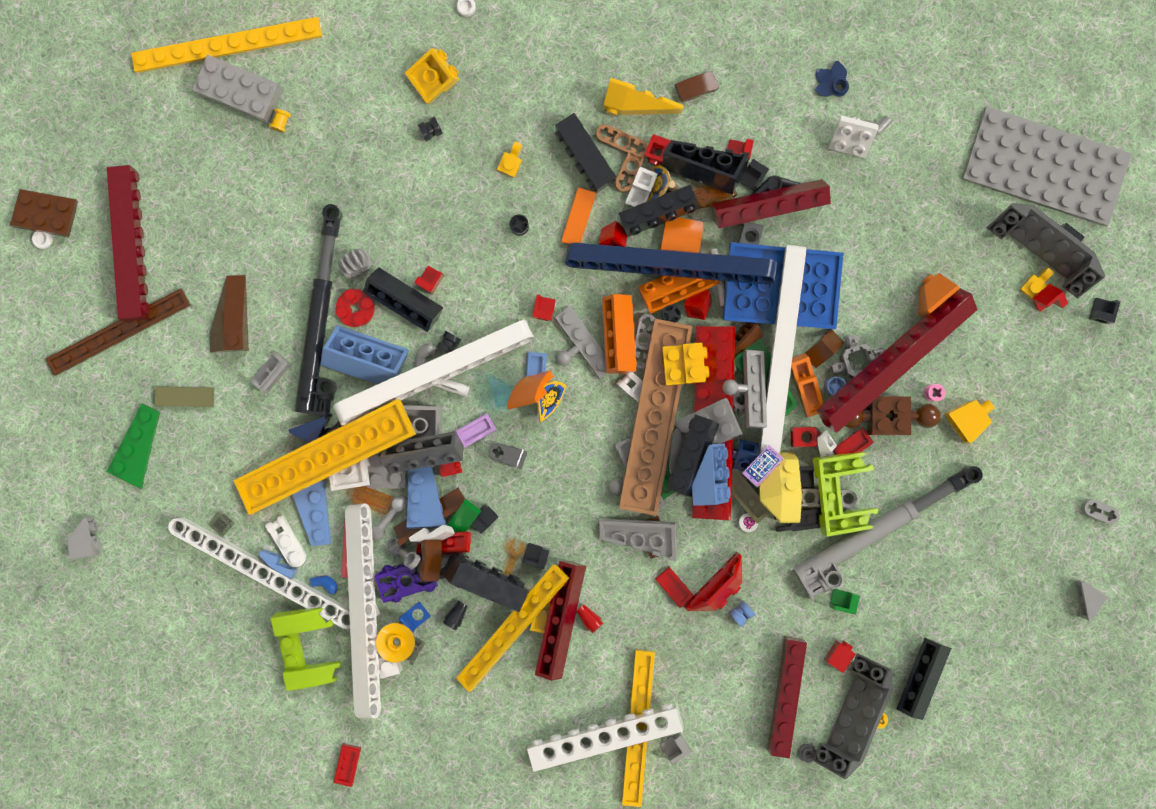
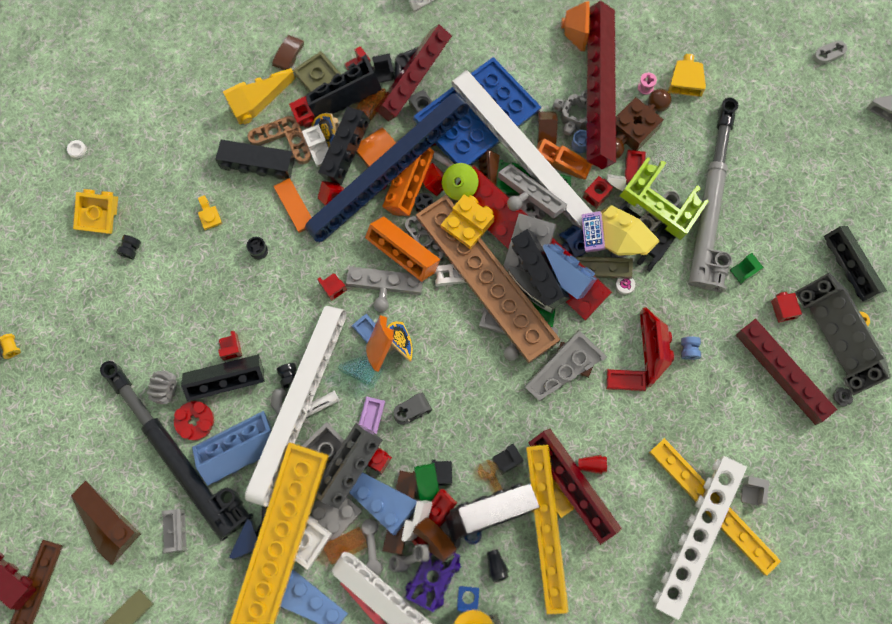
camera: 45 degrees left, 15 degrees down
none -> olive plate [292,51,341,93]
none -> lime dish [442,163,479,201]

